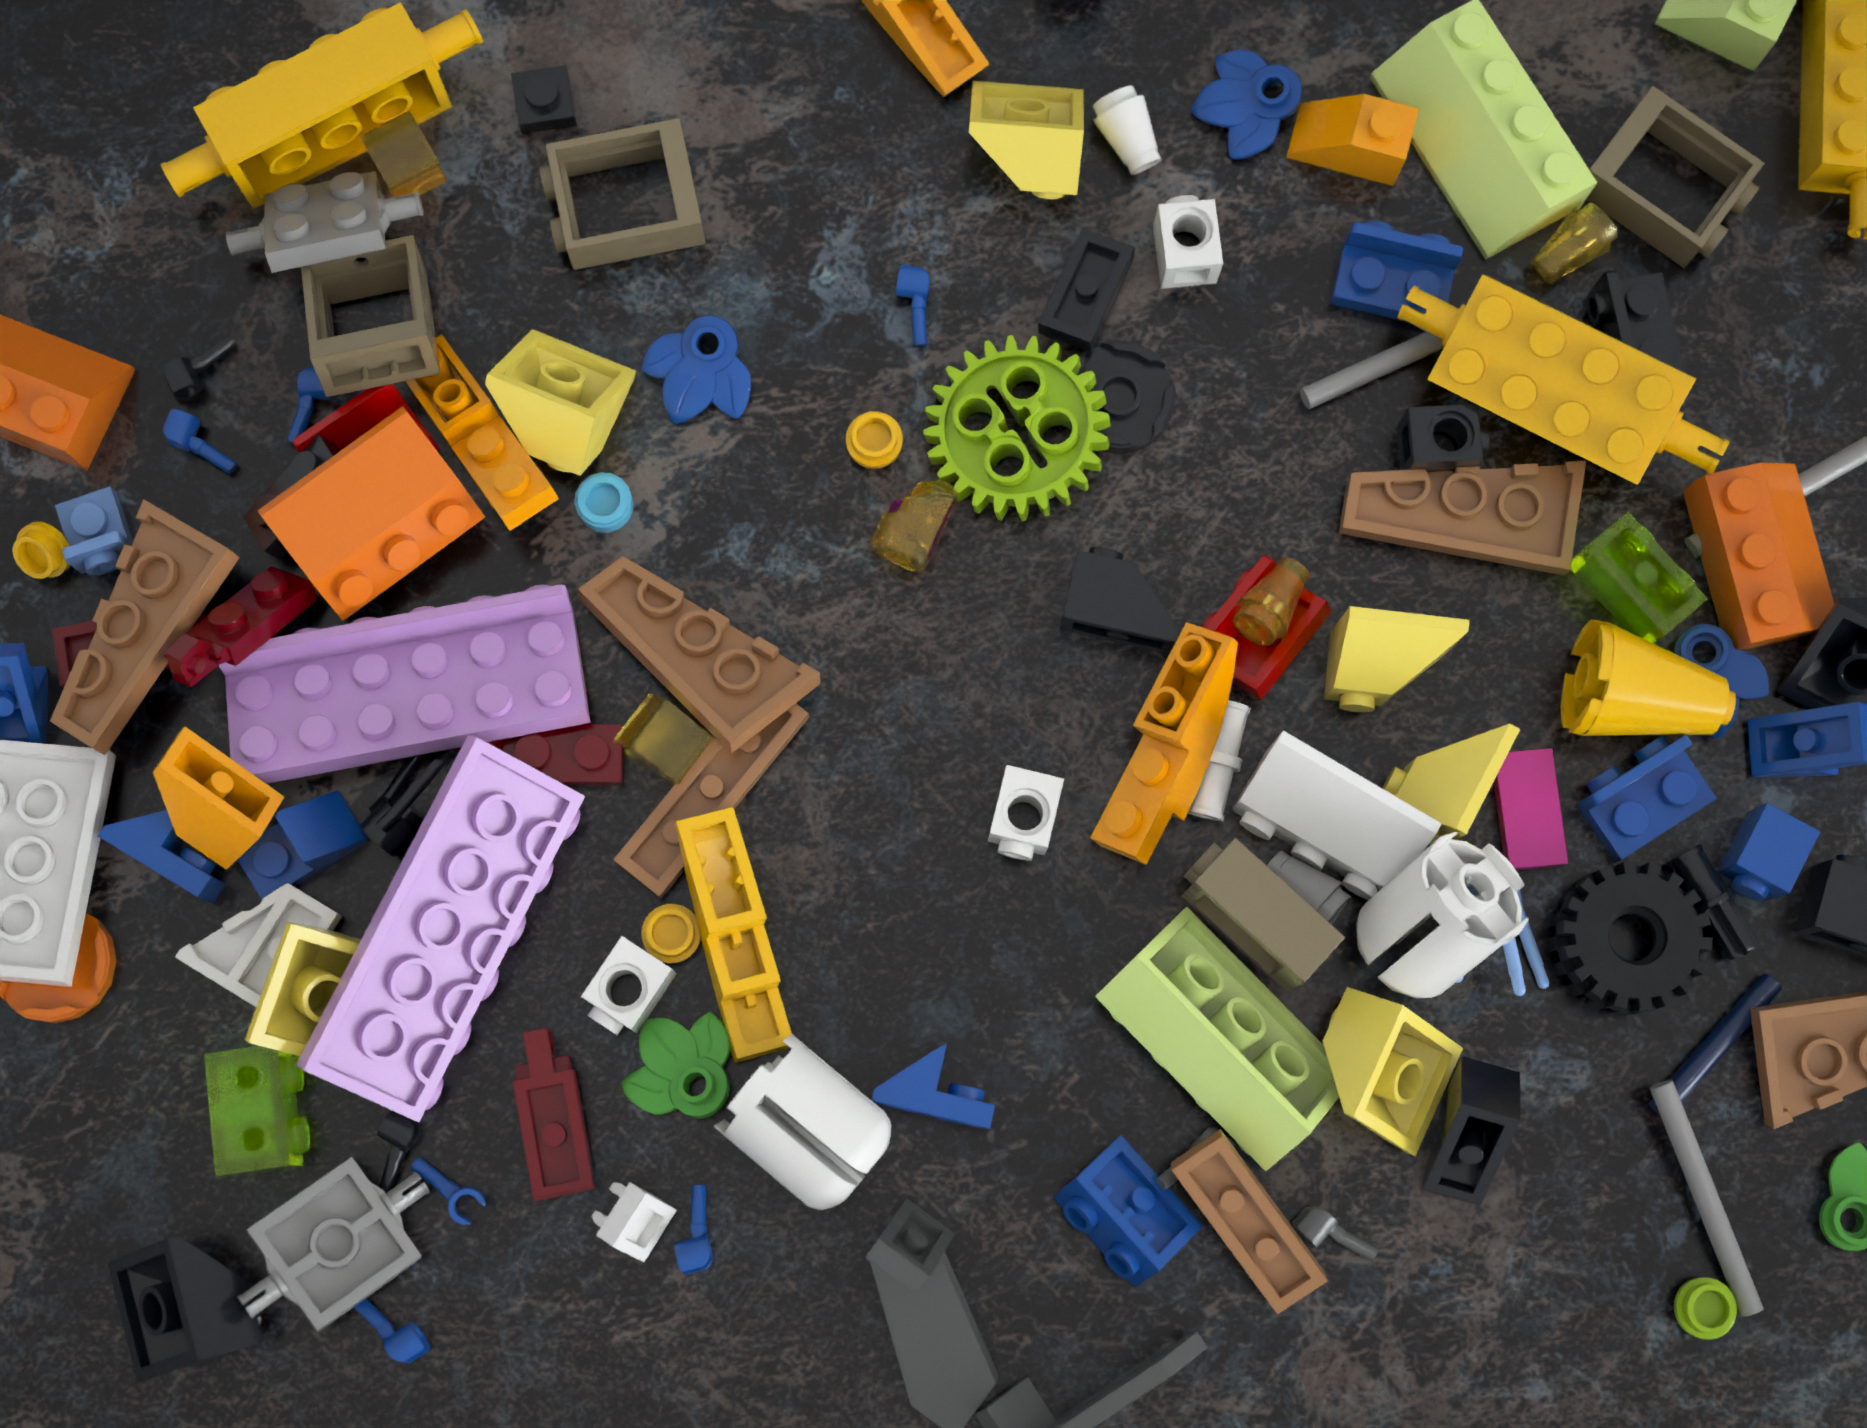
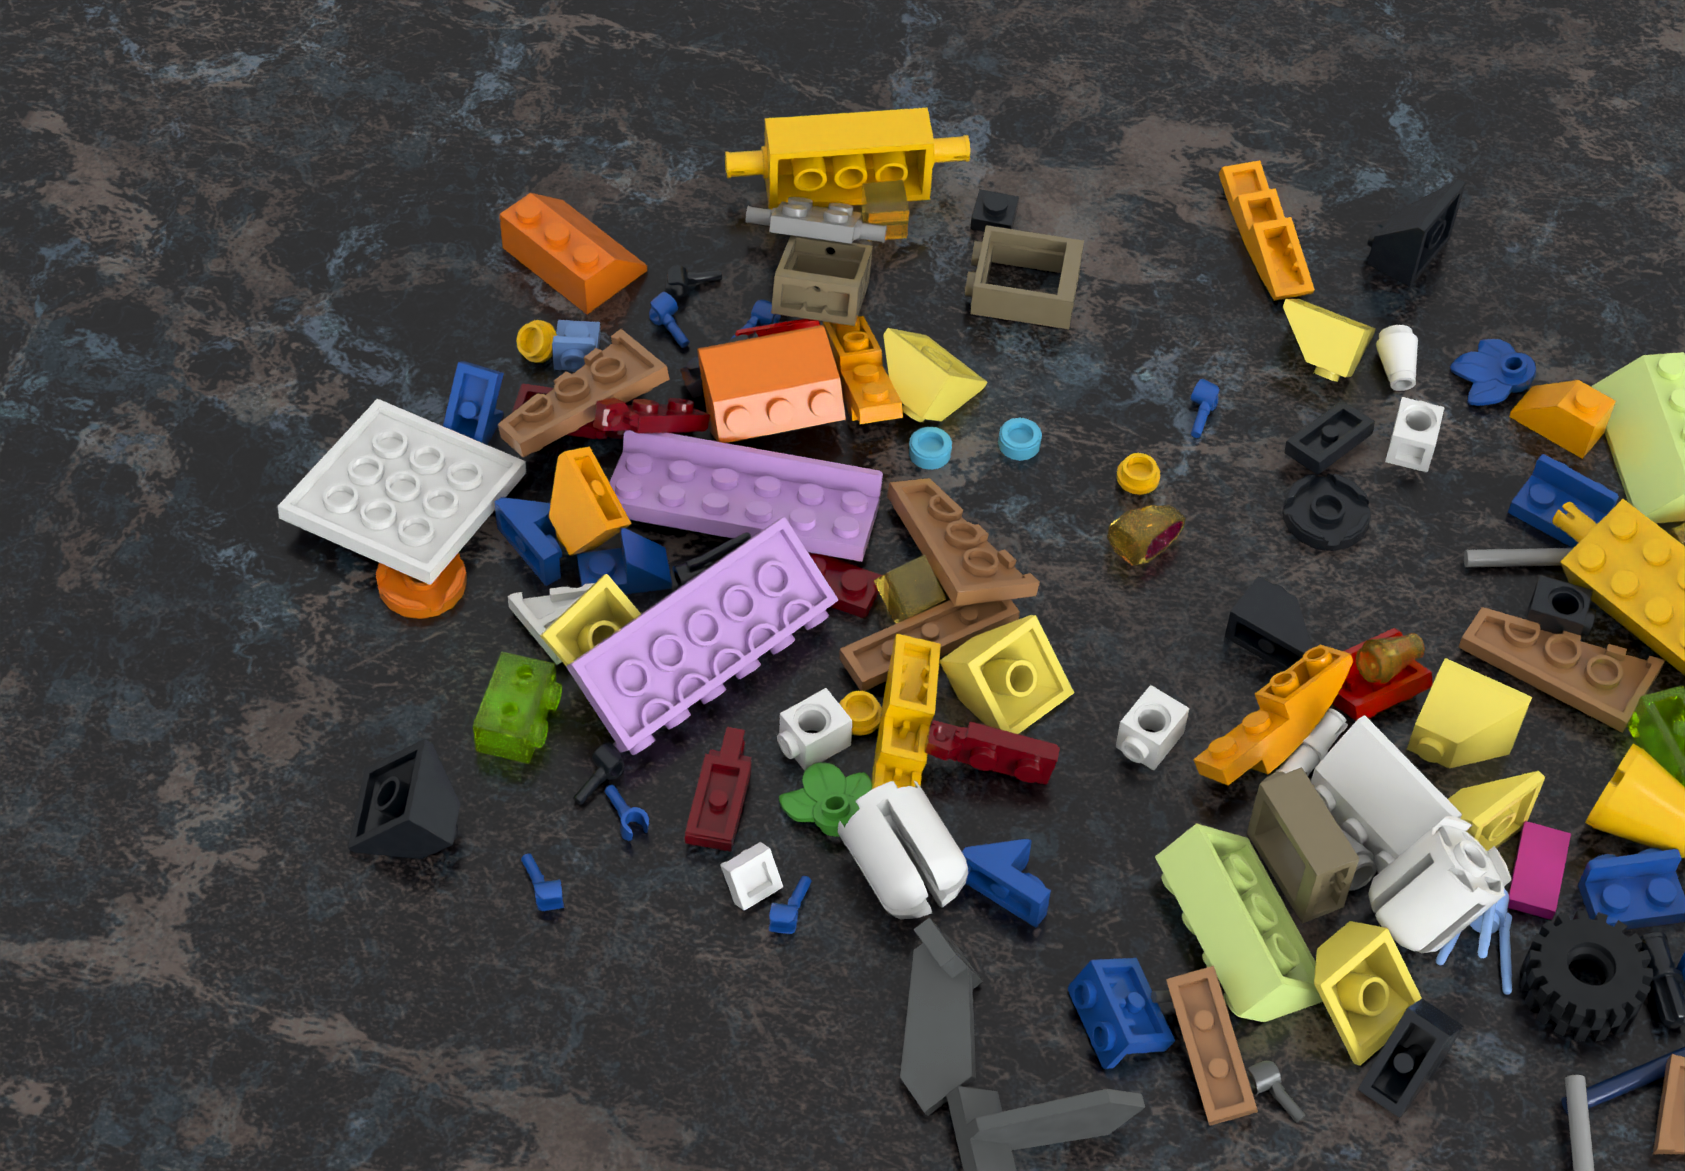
camera: 25 degrees right, 25 degrees down
light grey plate [237,1157,430,1333] -> none
blue plate [642,315,752,423] -> none
lime gear [923,335,1111,521] -> none
none -> dark red hinge [925,720,1060,785]
none -> light yellow slope [939,615,1074,734]
none -> medium azure tile [998,418,1042,461]

